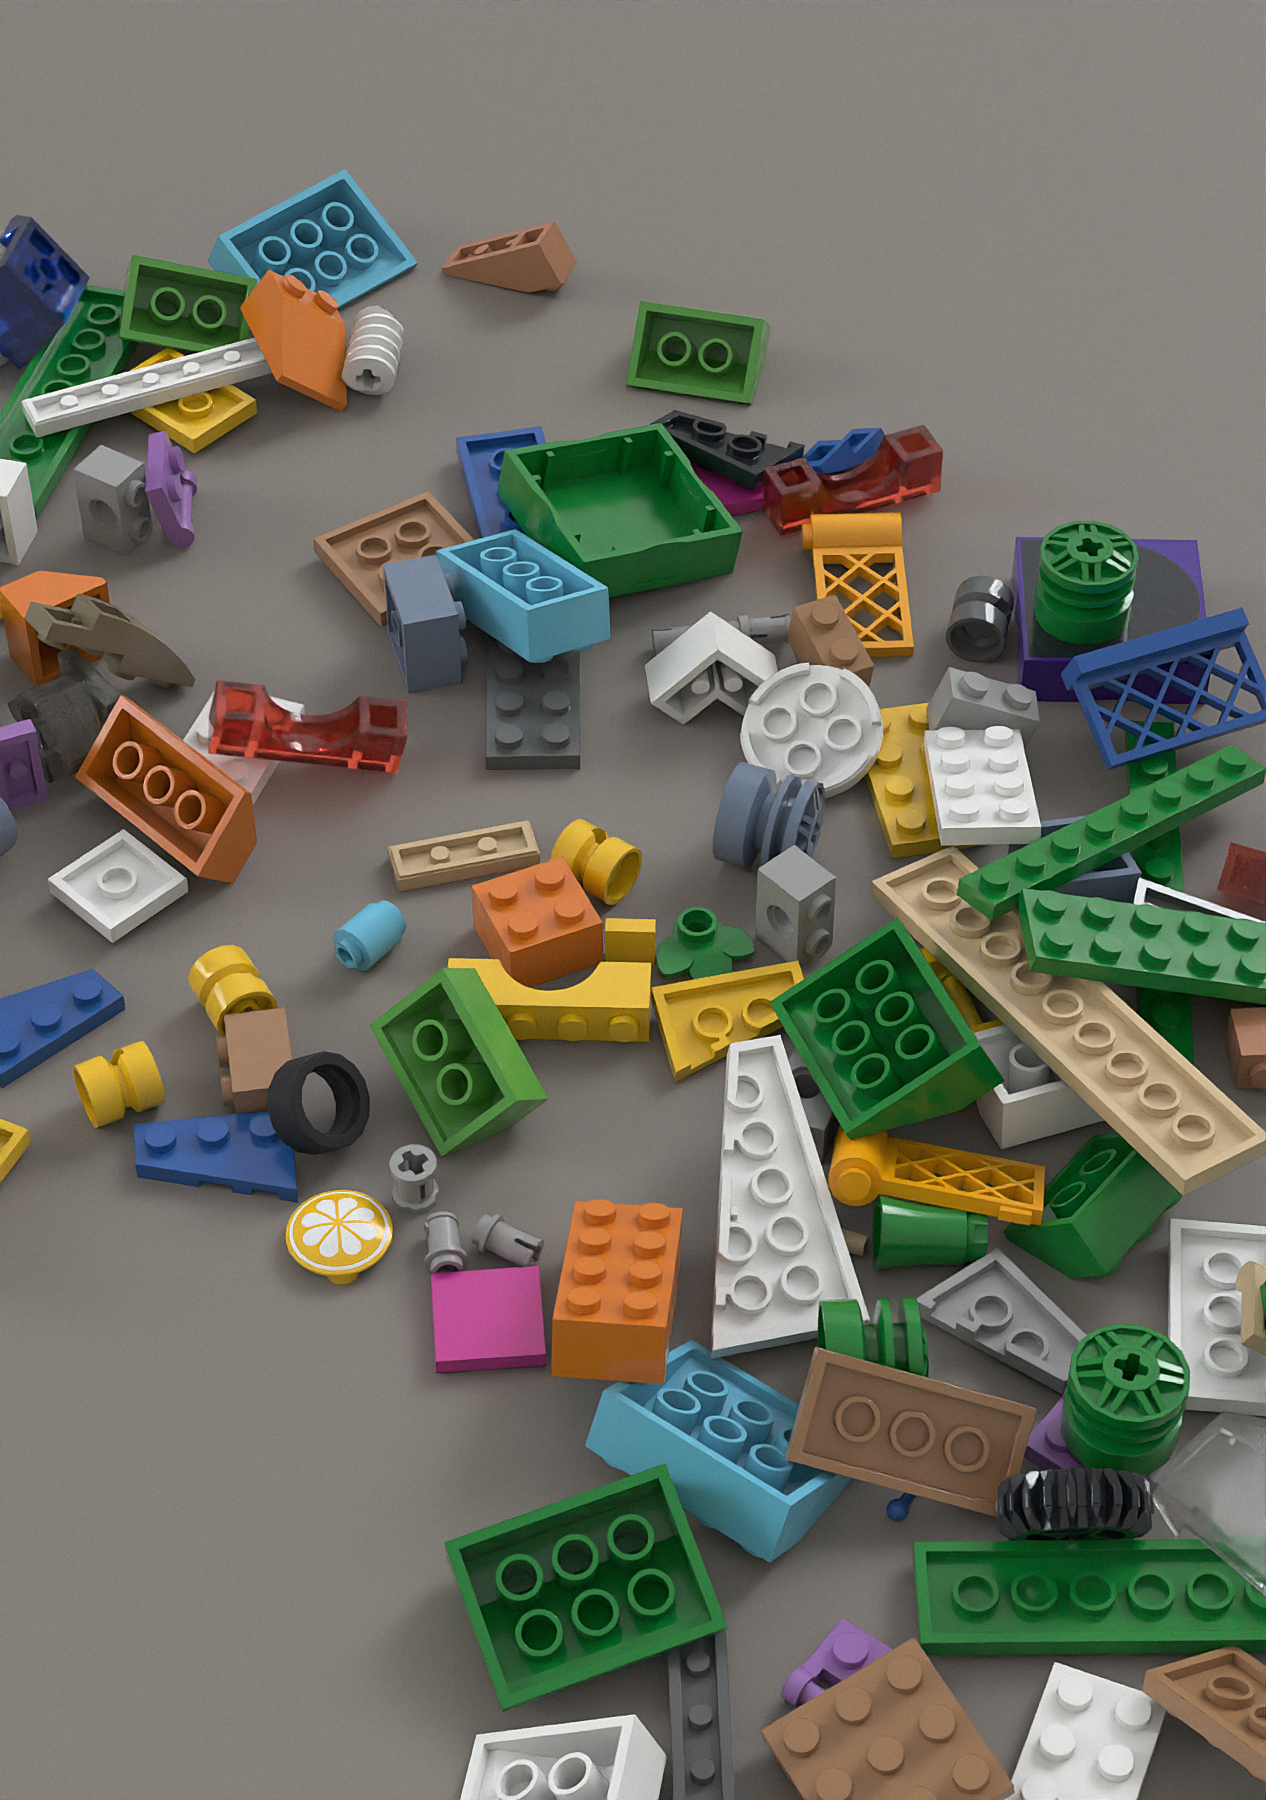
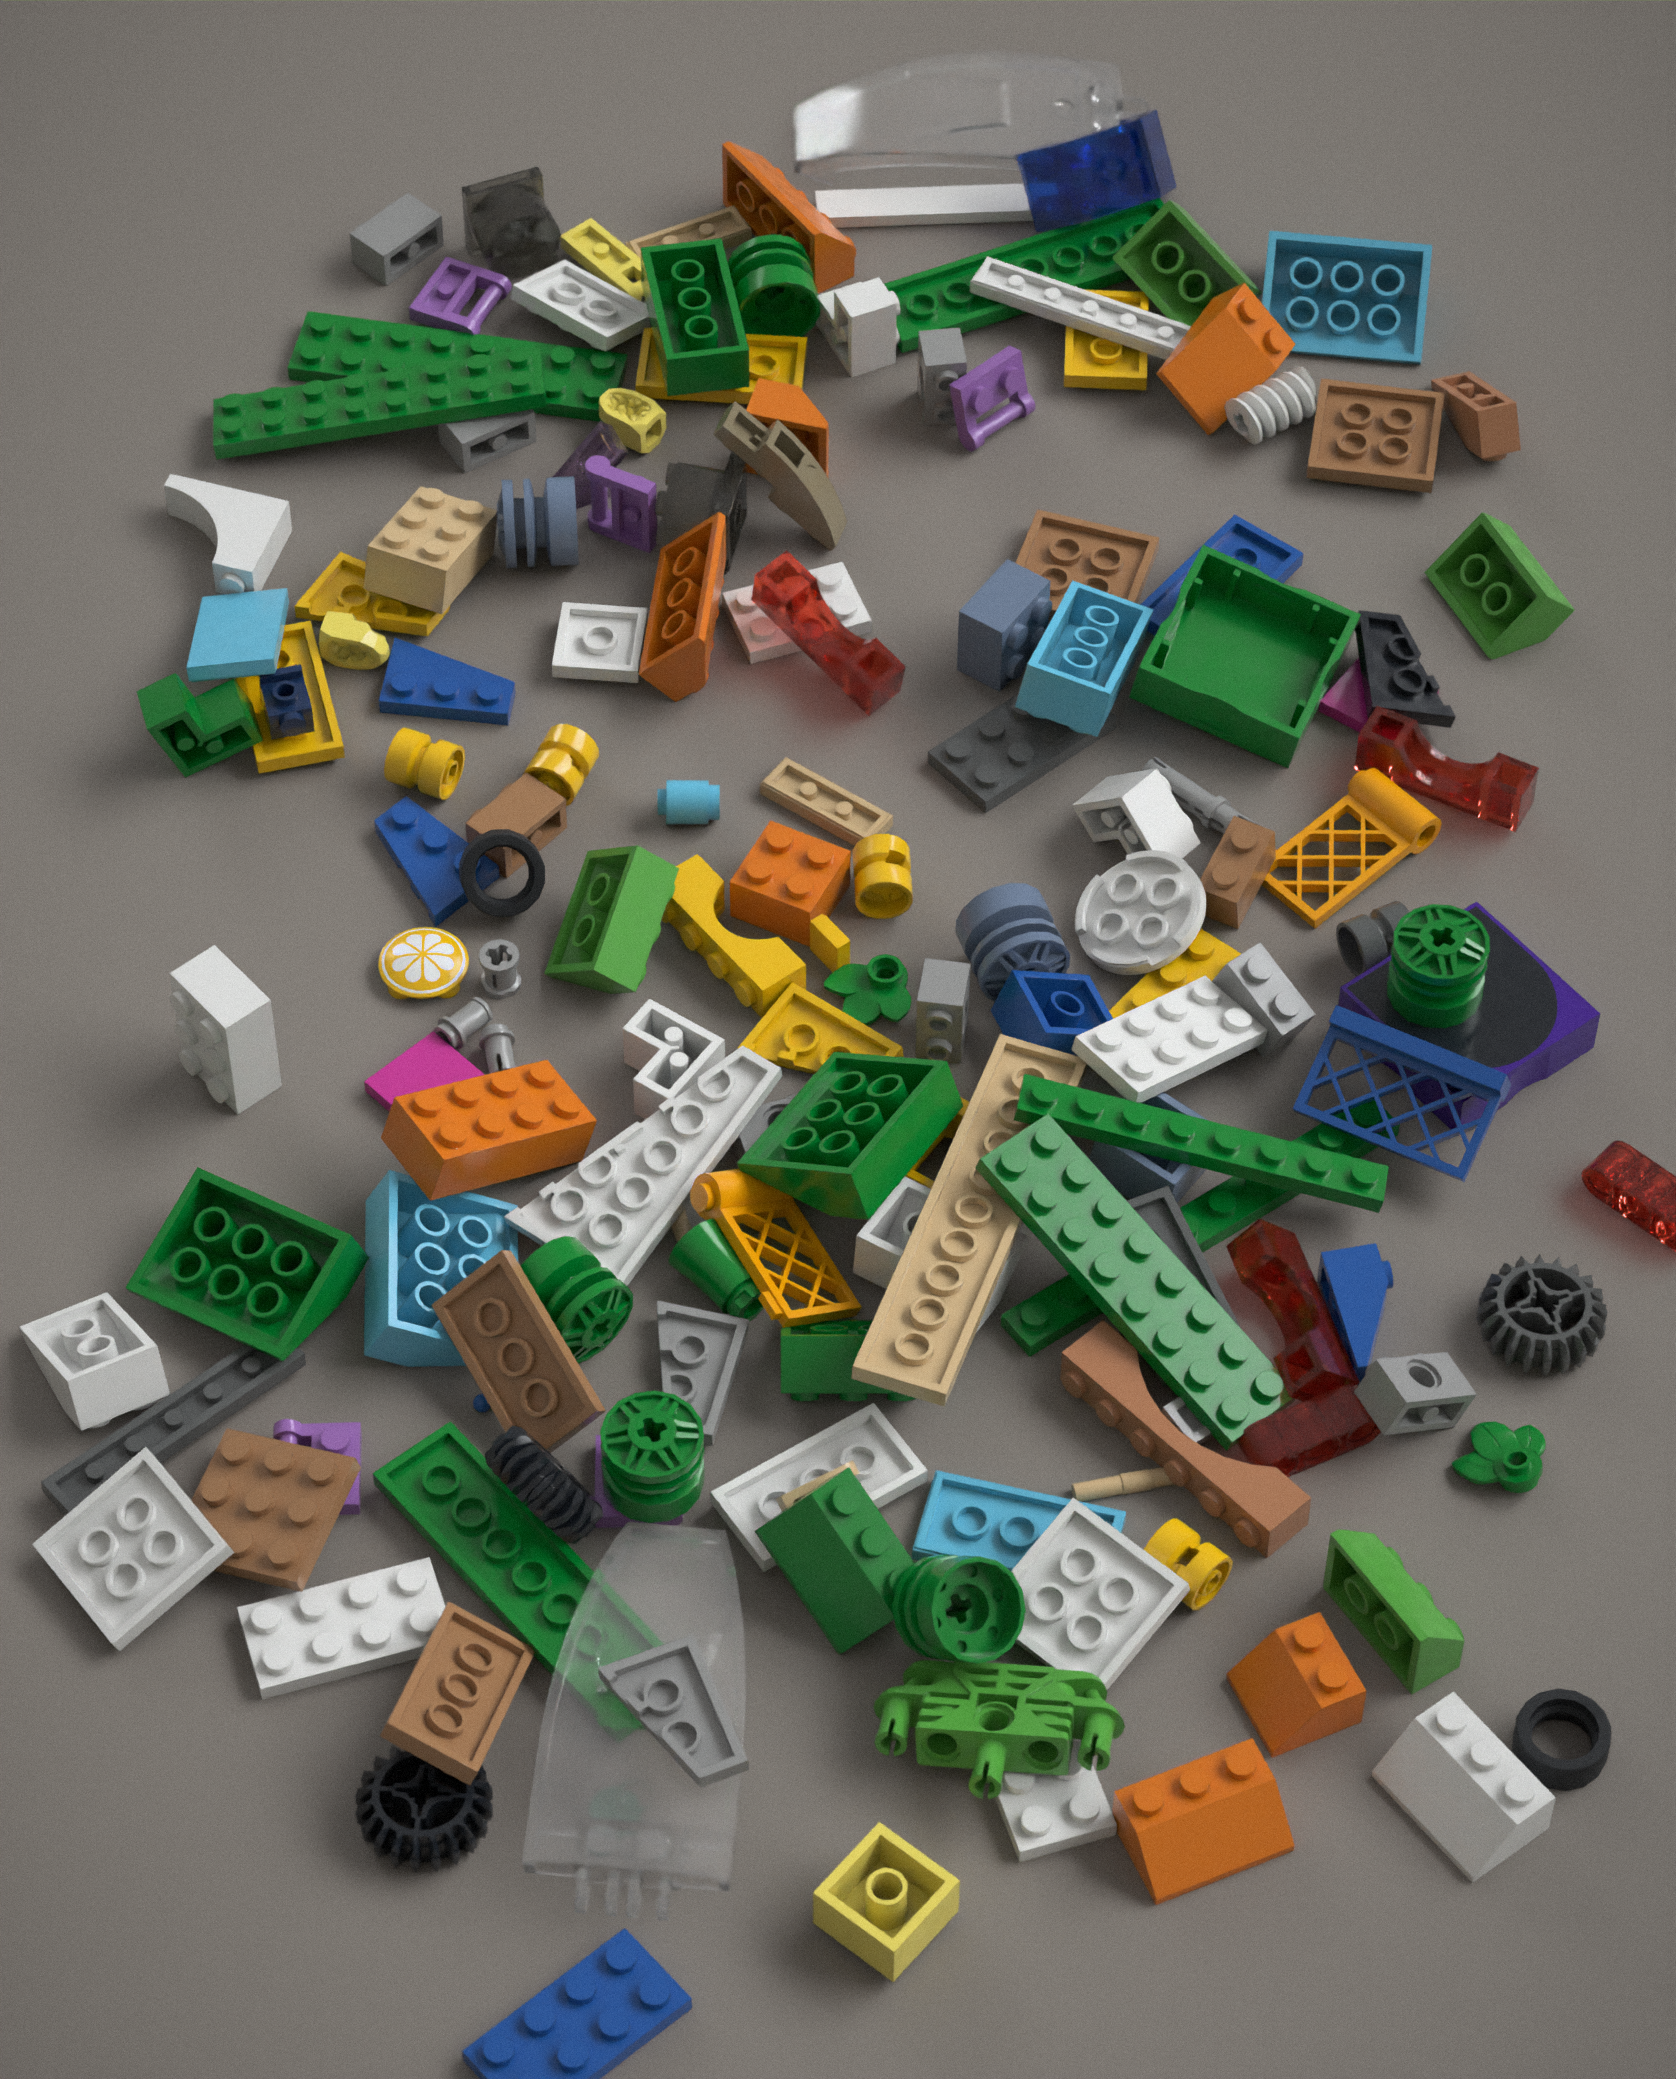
camera: 50 degrees right, 5 degrees up
blue slope [792,428,889,474] -> none
none -> white brick [169,945,282,1115]
none -> white brick [622,999,725,1119]
none -> blue slope [990,970,1113,1057]
none -> medium nougat plate [1306,378,1445,493]

